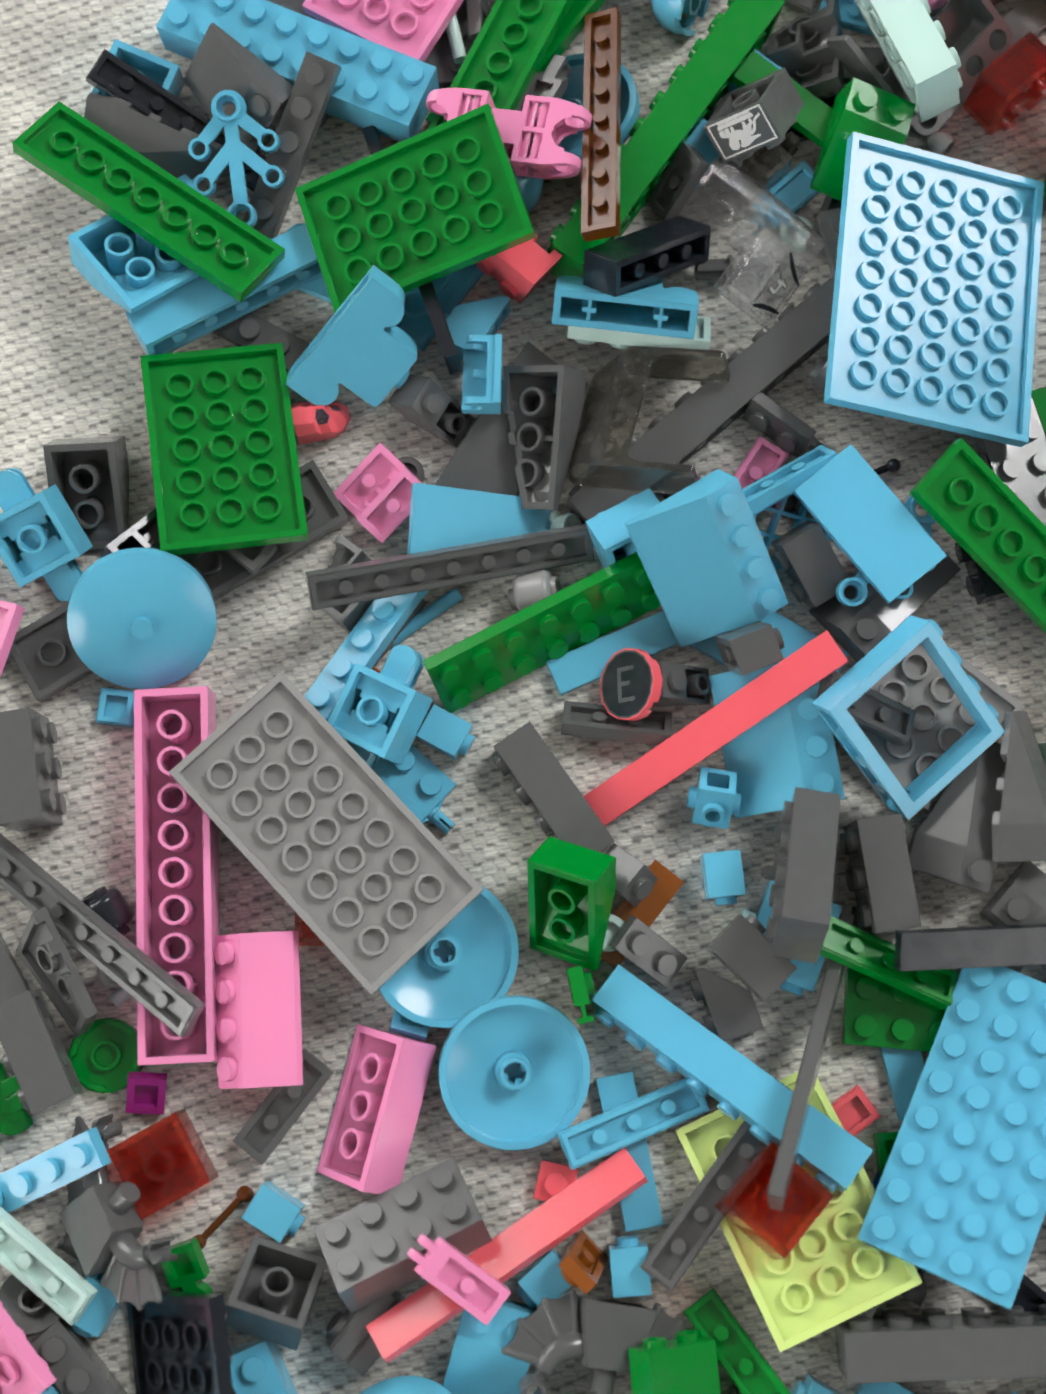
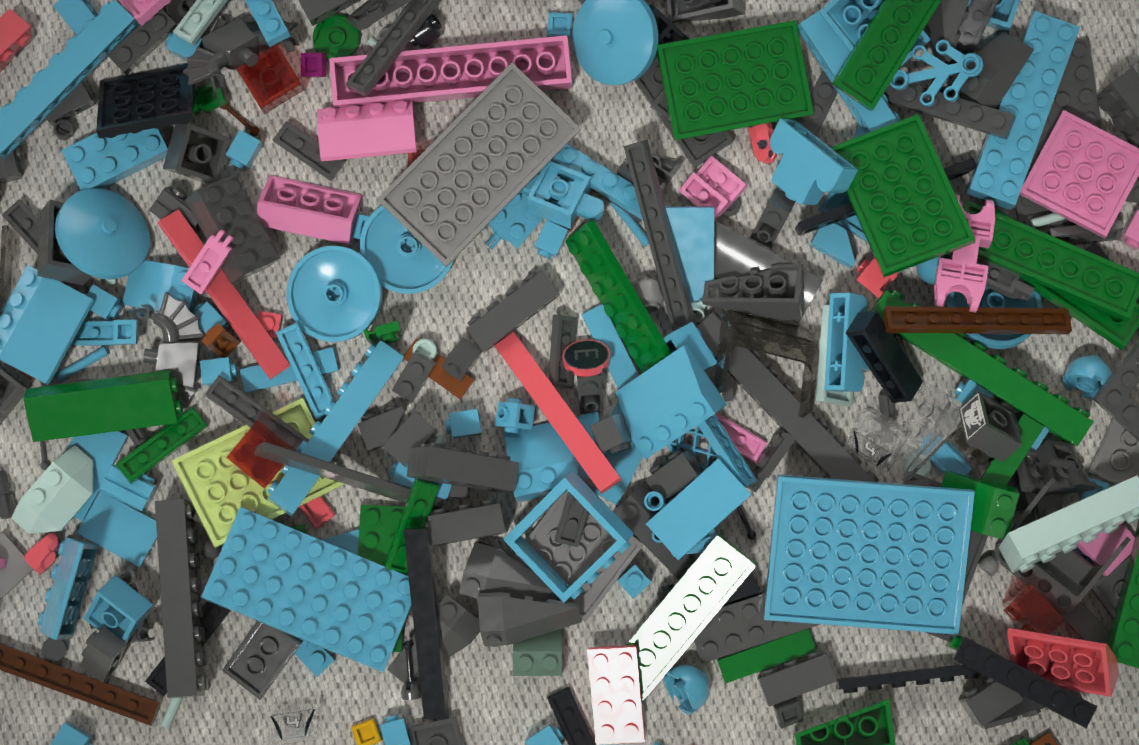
camera: 90 degrees right, 5 degrees up
medium azure hinge [461,333,503,414] -> none
green slope [527,836,616,971] -> none
dark grey plate [647,142,710,221] -> none
none -> medium azure brick [617,565,651,599]

